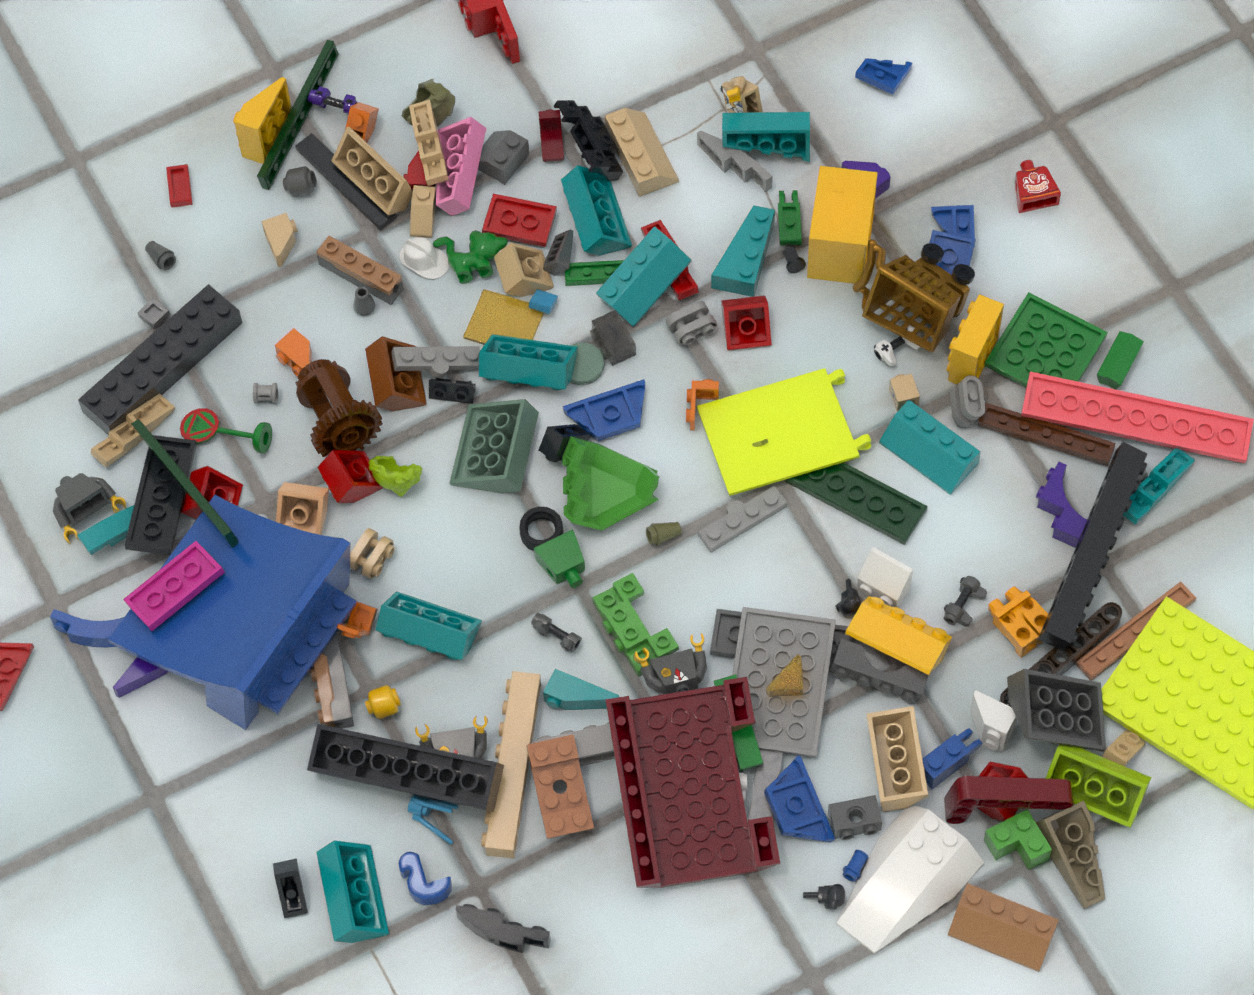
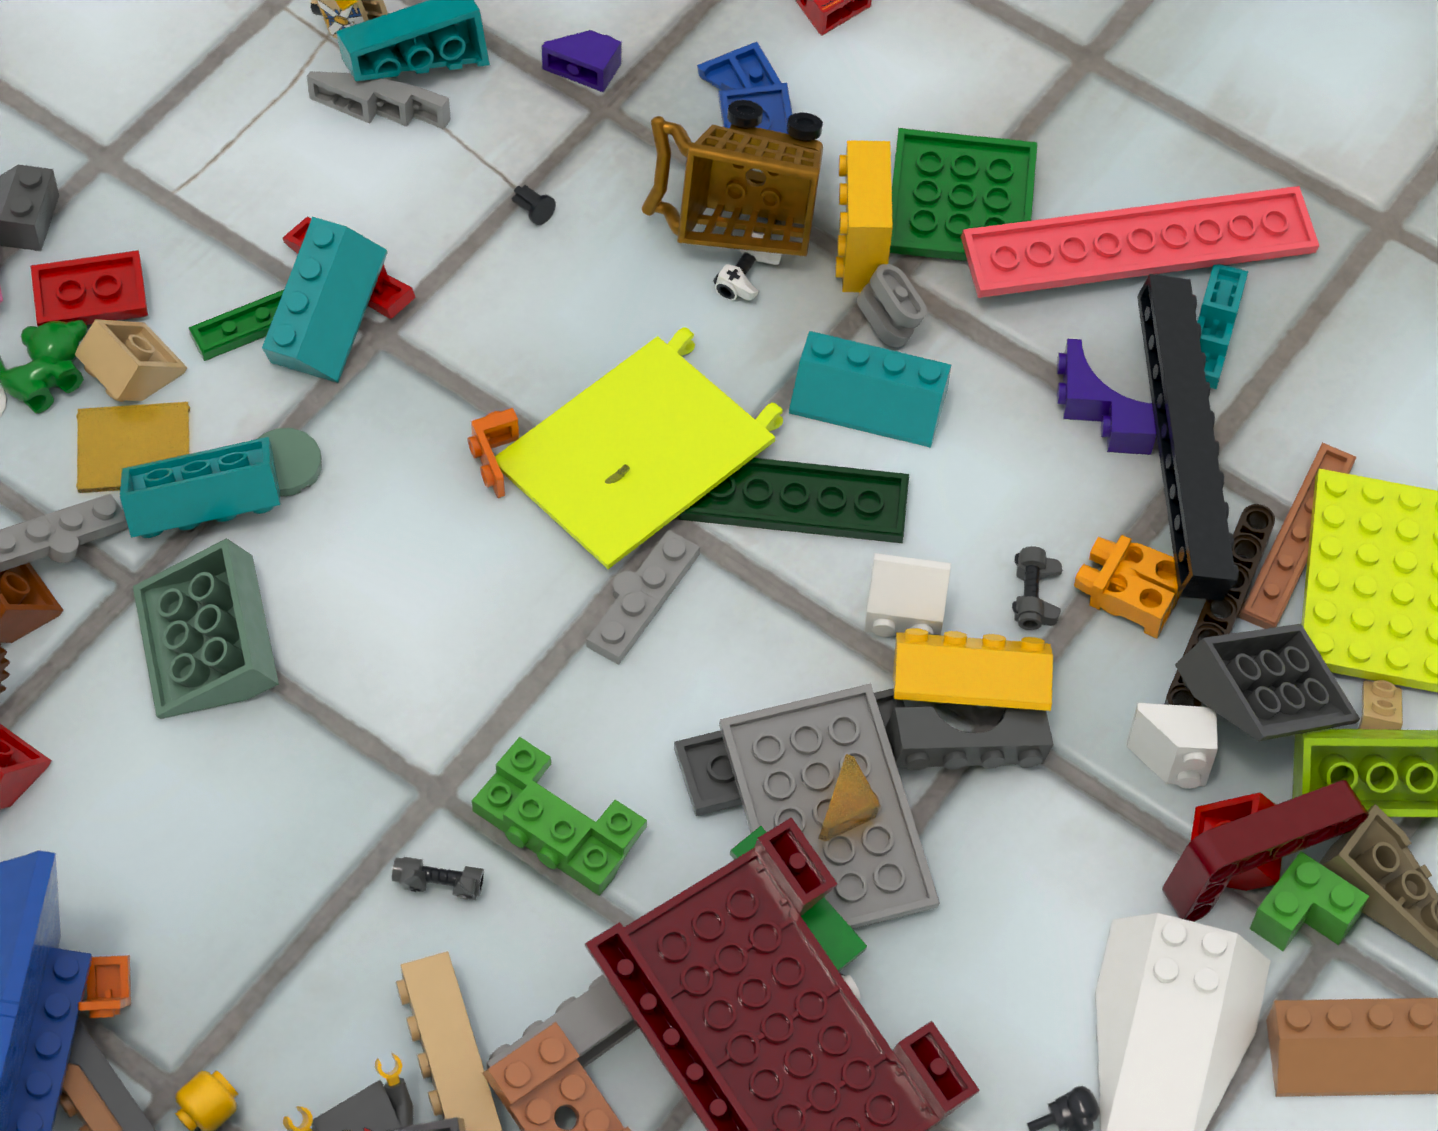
camera: 30 degrees left, 5 degrees down
tan brick [350,528,395,579] -> none
lime hair [369,456,423,497] -> none
teal slope [375,591,482,660] -> none
black hinge [429,378,476,404] -> none
black tyre [519,506,563,551] -> none
dark azure tile [529,289,558,314] -> none
green torso [534,529,585,588] -> none
dark red bracket [538,109,564,162] -> none
black slope [538,424,591,462] -> none
dark grey slope [543,229,574,275] -> none
teal slope [543,669,619,710] -> none
black bracket [554,100,623,181] -> none
teal slope [560,165,632,256] -> none
bright green panel [562,436,659,531] -> none
blue wing [563,379,645,441] -> none
clear smoke brick [590,310,636,366] -> none
tan slope [605,108,679,197] -> none
dark grey torso [634,633,707,694] -> none
olive cone [646,522,682,546] -> none
light grey brick [665,301,717,345] -> none
teal wedge [711,205,775,297] -> none
red slope [721,295,772,350] -> none
flat silver tile [748,749,783,820] -> none
blue wing [764,755,835,843] -> none
green hinge [778,190,802,245] -> none
yellow piece [807,166,878,284] -> none
dark grey brick [828,795,882,840] -> none
black piece [835,579,861,617] -> none
blue pin [842,850,869,882] -> none
tan slope [867,706,928,812] -> none
tan brick [889,373,920,412] -> none
blue hinge [922,728,983,789] -> none
reddish brown plate [978,402,1116,466] -> none
green piece [1097,331,1144,390] -> none

